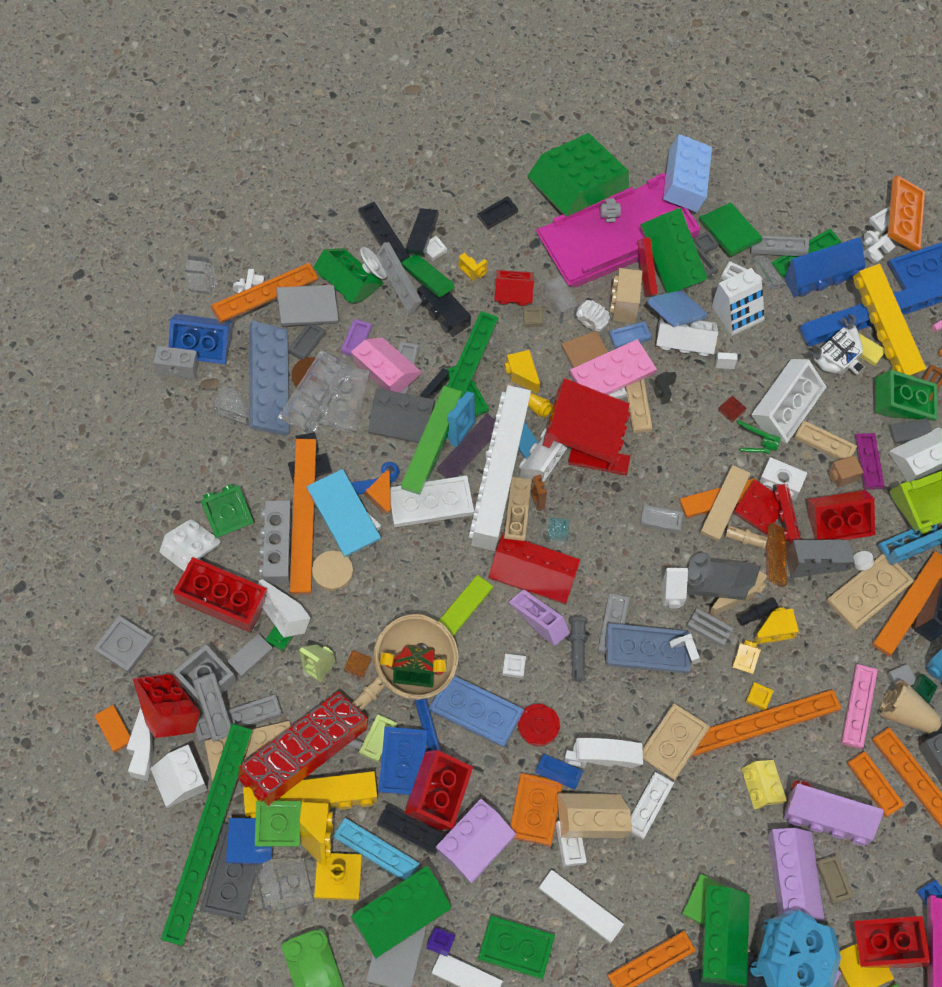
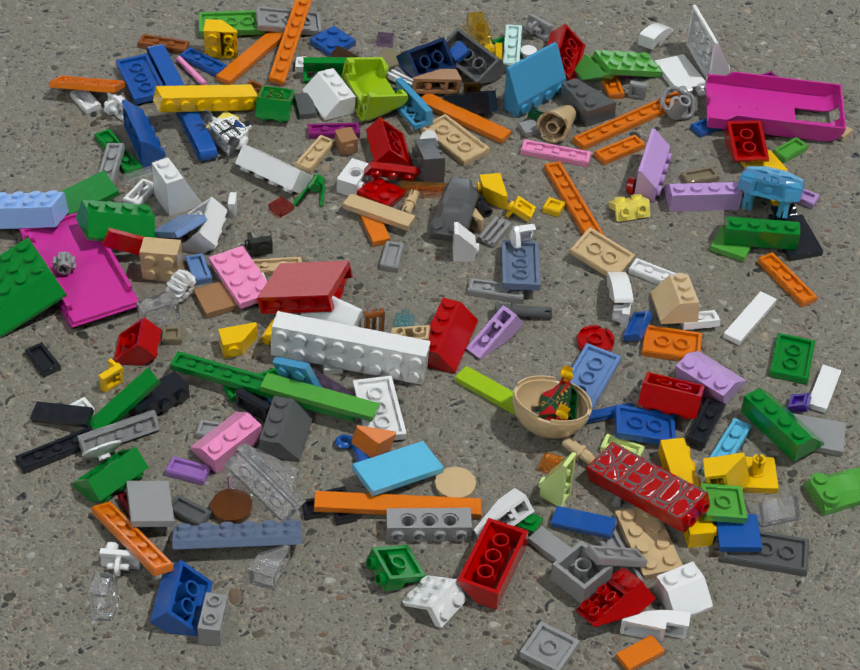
camera: 90 degrees left, 20 degrees down
green plate [160,724,253,946] -> none
white tile [502,654,526,678] -> none
none -> blue tile [550,506,617,539]

